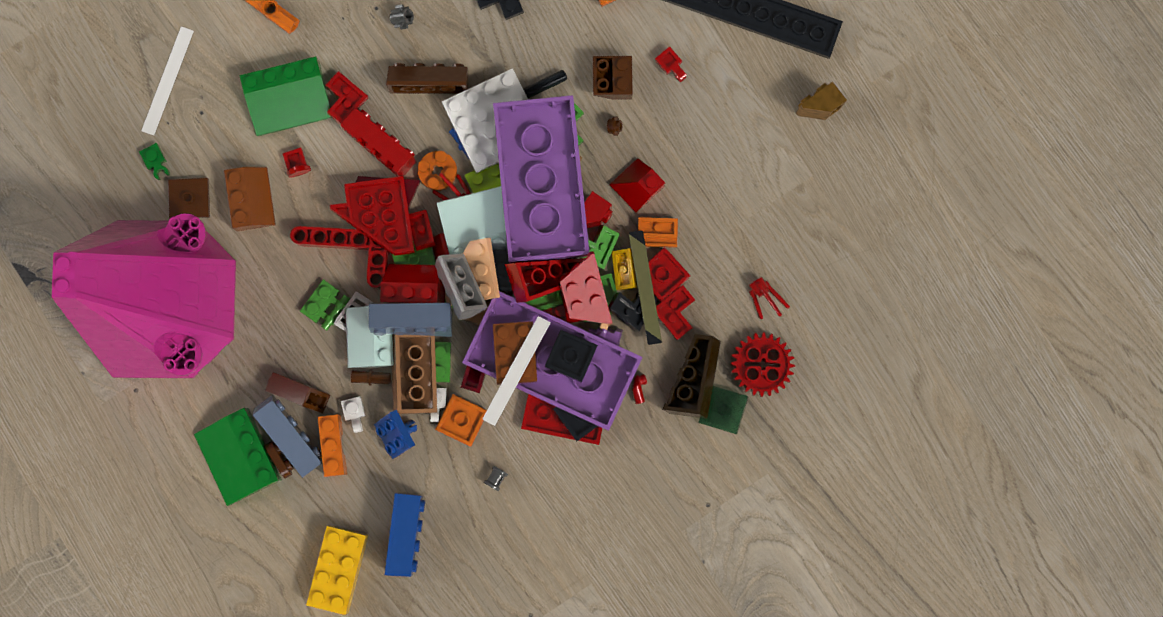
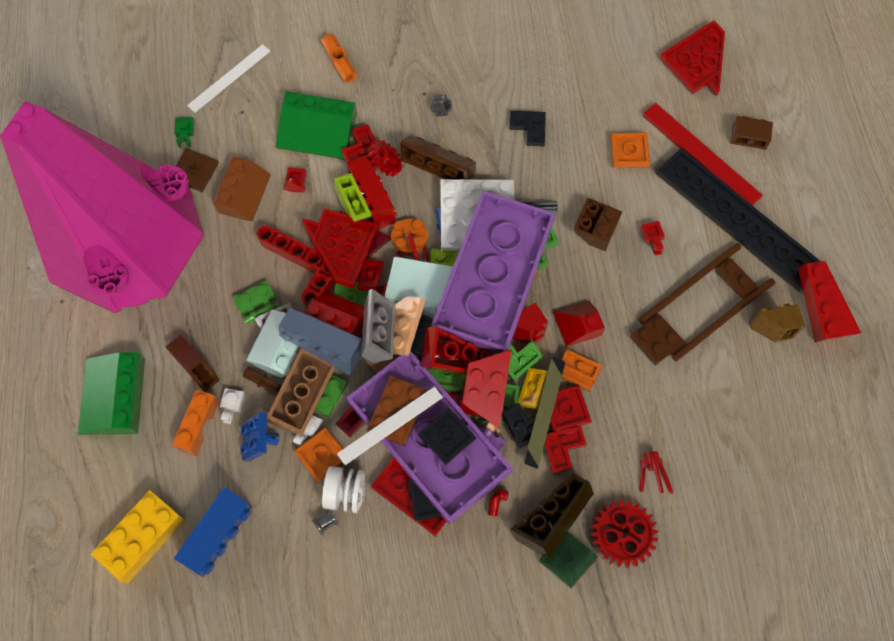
camera: 30 degrees right, 15 degrees down
sand blue wedge [253,395,322,478] -> none
reddish brown plate [265,441,294,479] -> none
reddish brown plate [607,116,623,136] -> none
none -> white wheel [322,466,366,514]
none -> lime slope [334,173,372,222]
none -> red gear [367,139,403,177]
none -> reddish brown plate [630,243,776,366]
none -> red wedge [798,261,861,343]

